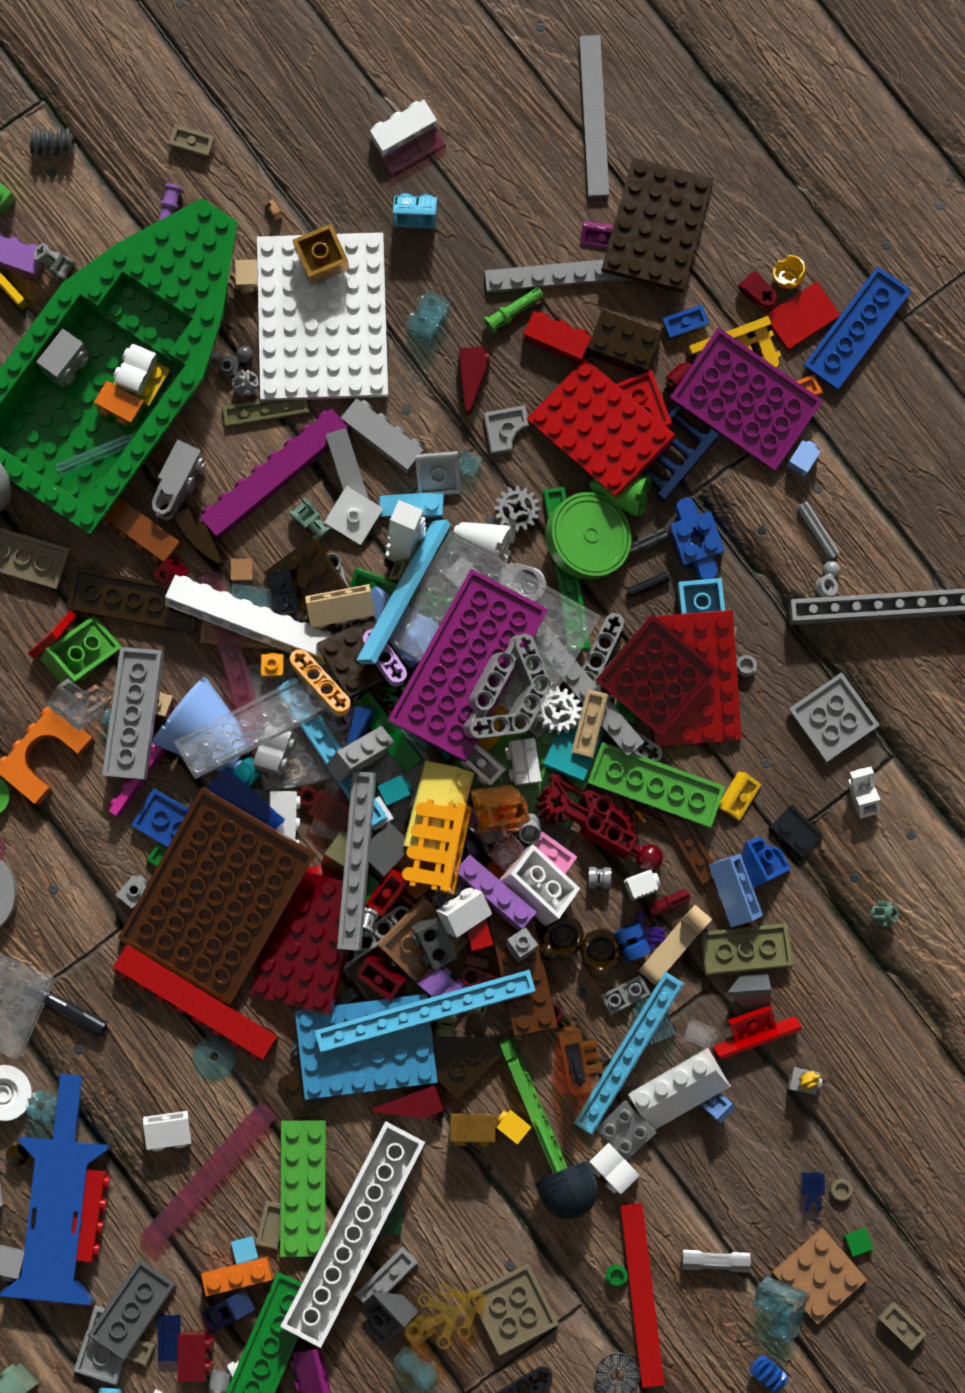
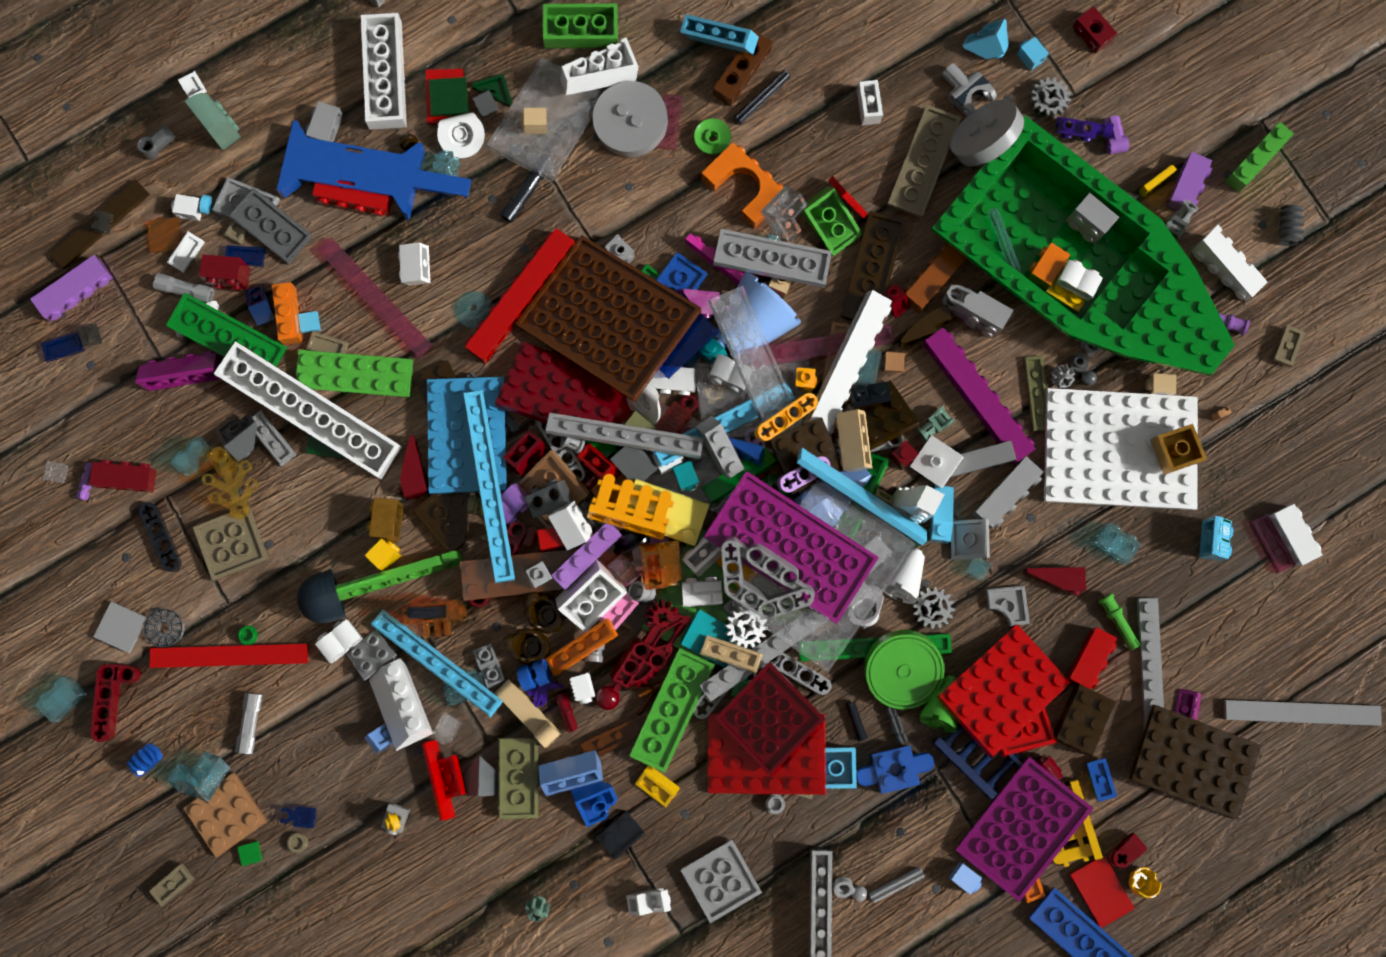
camera: 90 degrees right, 0 degrees up
none -> orange tile [546,618,618,676]
none -> white hat [626,383,661,424]
none -> magenta slope [677,289,720,318]
none -> dark red brick [889,440,919,470]
none -> white wedge [1191,225,1267,302]

